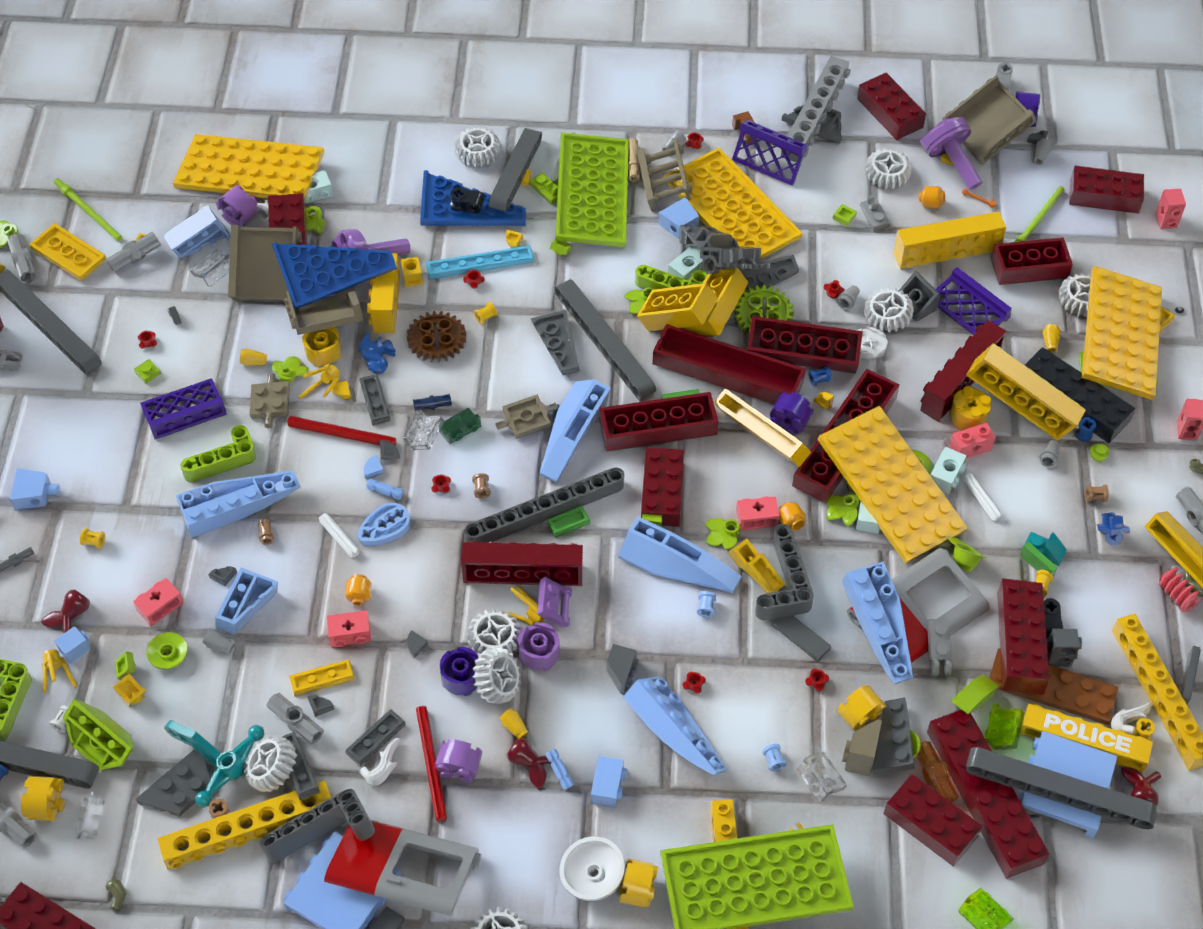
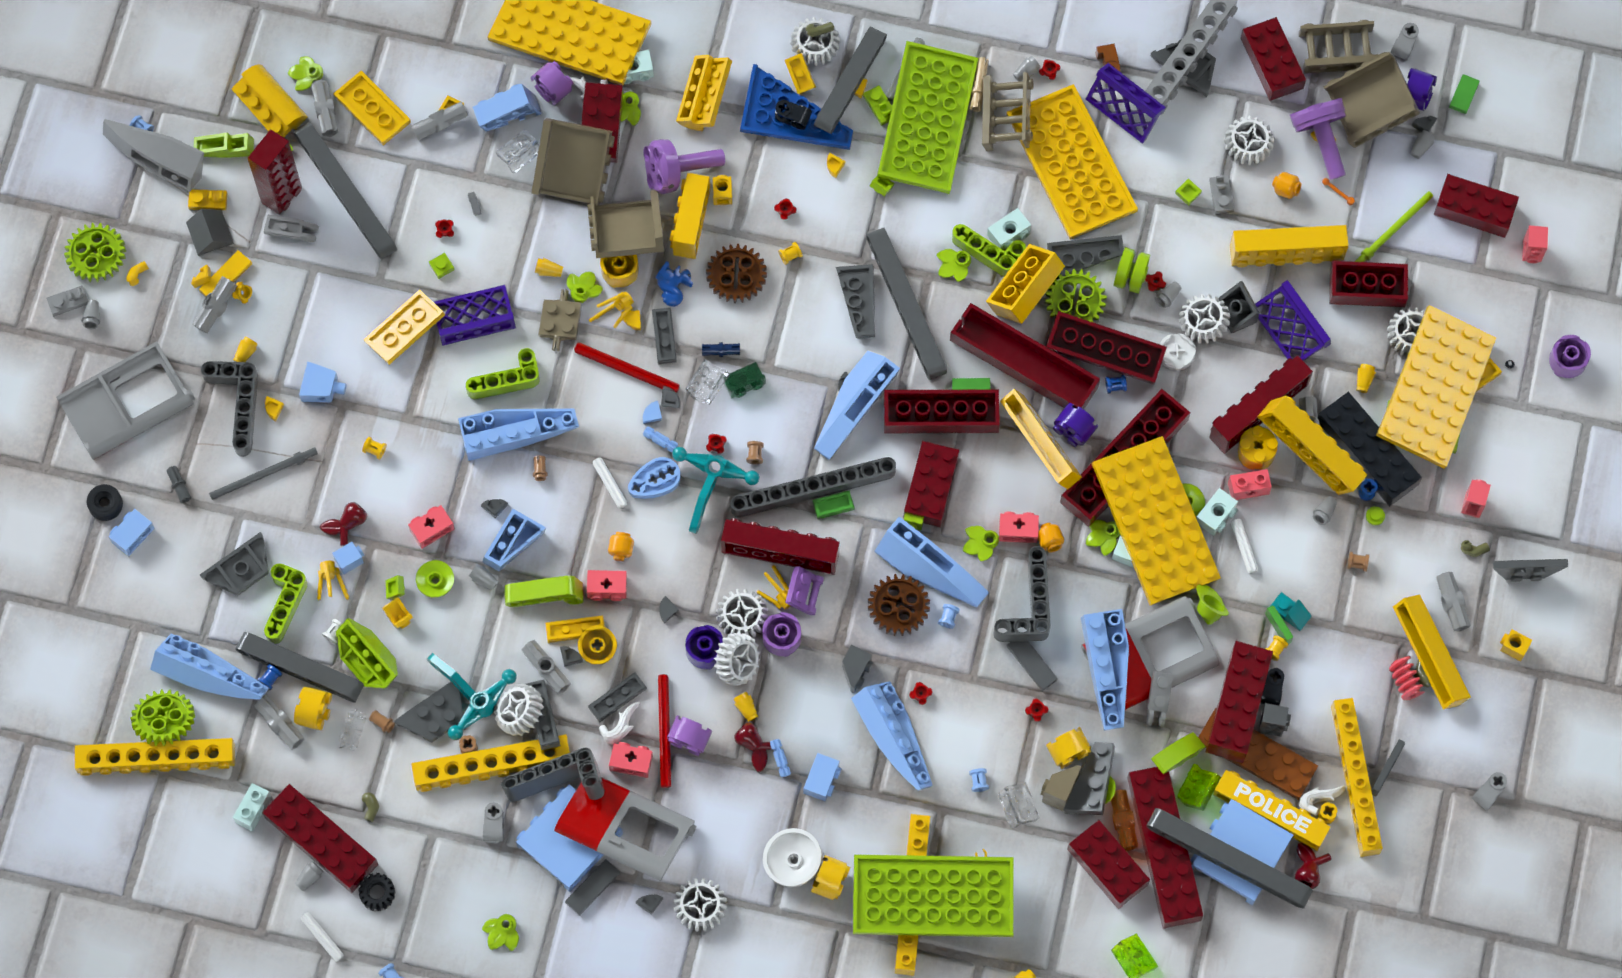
camera: 10 degrees right, 15 degrees up
lime bar [54,178,122,241] -> none
blue wing [272,243,398,309] -> none
medium azure tile [426,245,534,279] -> none
dark tan plate [495,394,558,439] -> none
yellow brick [637,283,718,331] -> none
light blue torso [658,197,699,238] -> none
dark grey connector [679,225,771,274] -> none
yellow slope [728,539,786,594] -> none
yellow tile [813,392,834,410] -> none
blue hips [1097,512,1130,546] -> none
none -> yellow plate [364,290,445,365]
none -> medium nougat pin [369,710,395,733]
none -> light grey piece [483,802,504,841]
none -> lime beam [505,575,584,607]
none -> yellow brick [578,625,617,664]
none -> coral brick [609,742,653,778]
none -> teal piece [672,447,760,534]
none -> yellow brick [676,55,732,131]
none -> yellow plate [784,53,816,95]
none -> olive arm [805,22,834,37]
none -> reddish brown gear [868,574,930,636]
none -> lime wheel [1113,247,1151,294]
none -> dark tan fence [1299,20,1379,74]
none -> bright green tile [1449,74,1480,114]

